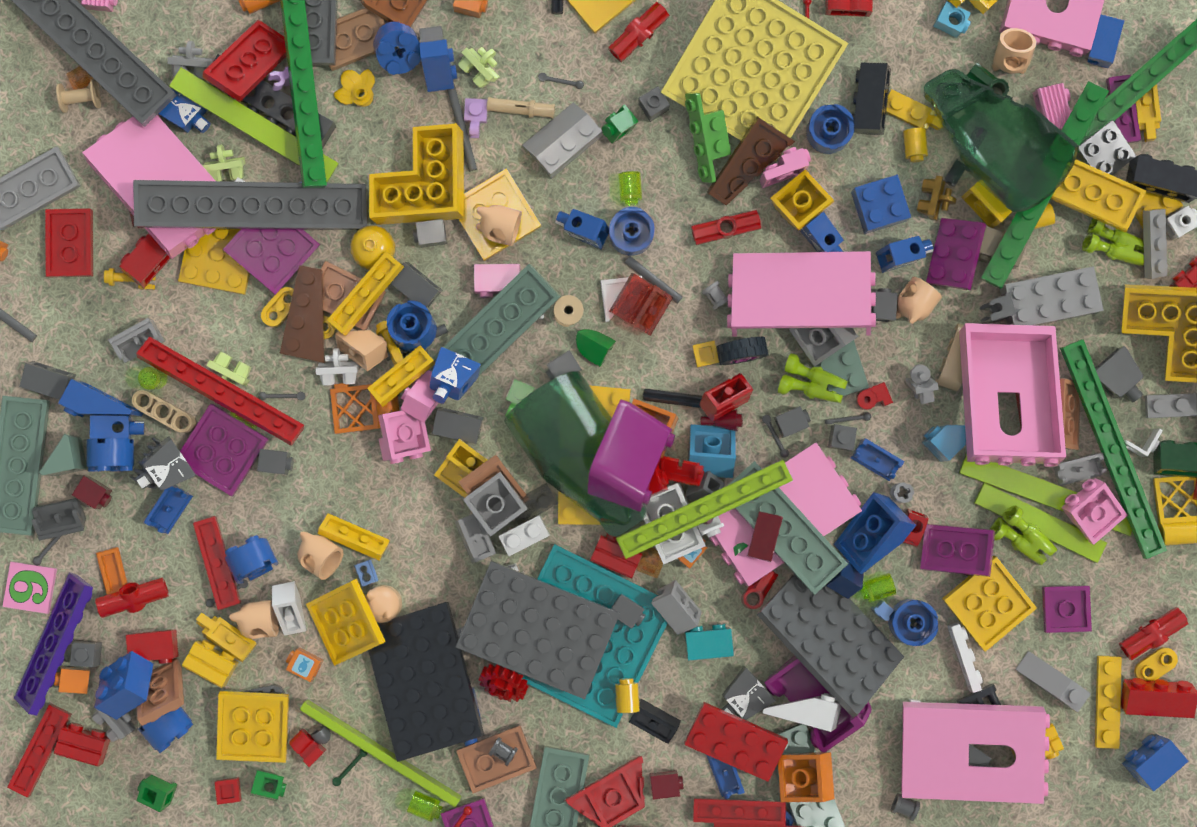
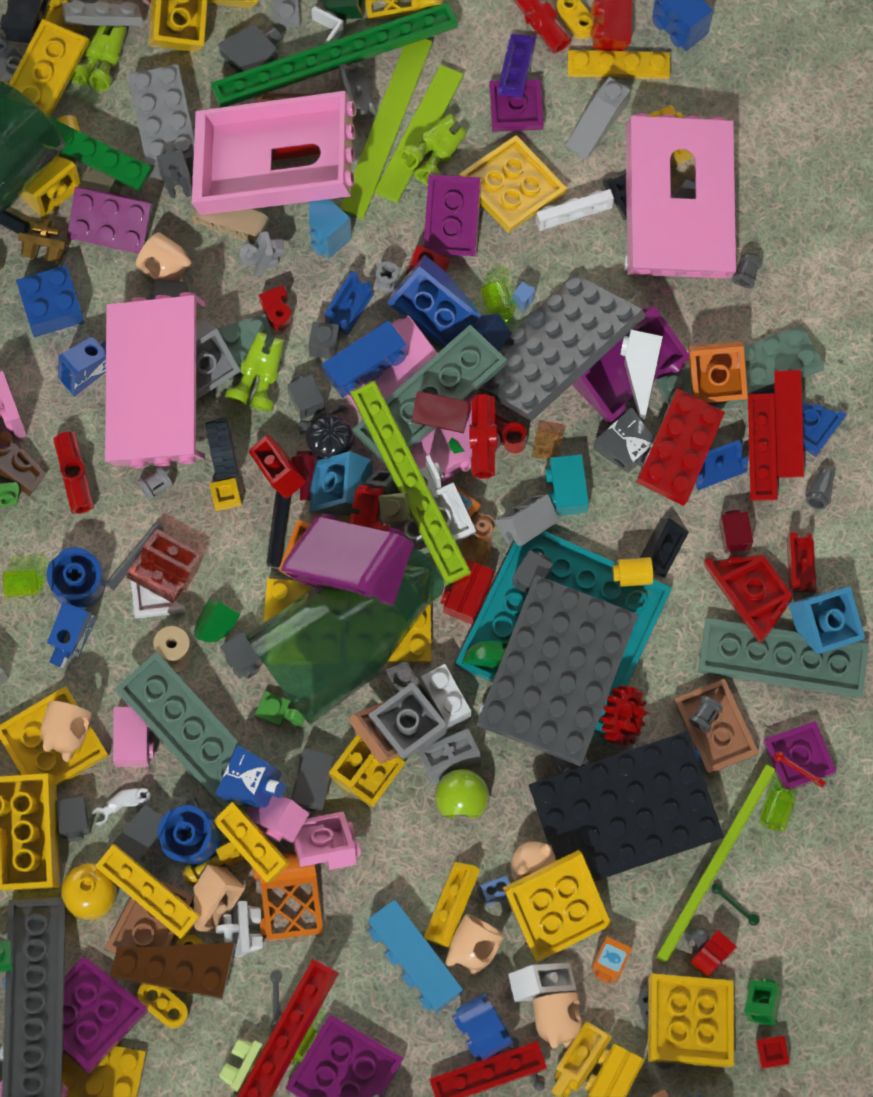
camera: 90 degrees left, 15 degrees down
dark grey brick [257,449,294,475] -> none
yellow slope [770,169,834,230] -> none
dark grey hinge [825,412,872,424] -> none
blue torso [875,236,933,273] -> none
blue brick [888,599,938,646] -> none
bright pink plate [1061,478,1128,545] -> none
none -> white arm [91,788,151,826]
none -> black piece [306,414,354,459]
none -> blue brick [322,320,408,398]
none -> dark azure brick [367,899,463,1014]
none -> olive plate [379,493,411,523]
none -> lime helmet [434,769,490,818]
none -> green brick [462,640,508,668]
none -> red piece [469,394,498,479]
none -> nougat plate [471,513,495,538]
none -> dark purple tile [498,34,536,98]
none -> clear orange slope [532,428,563,460]

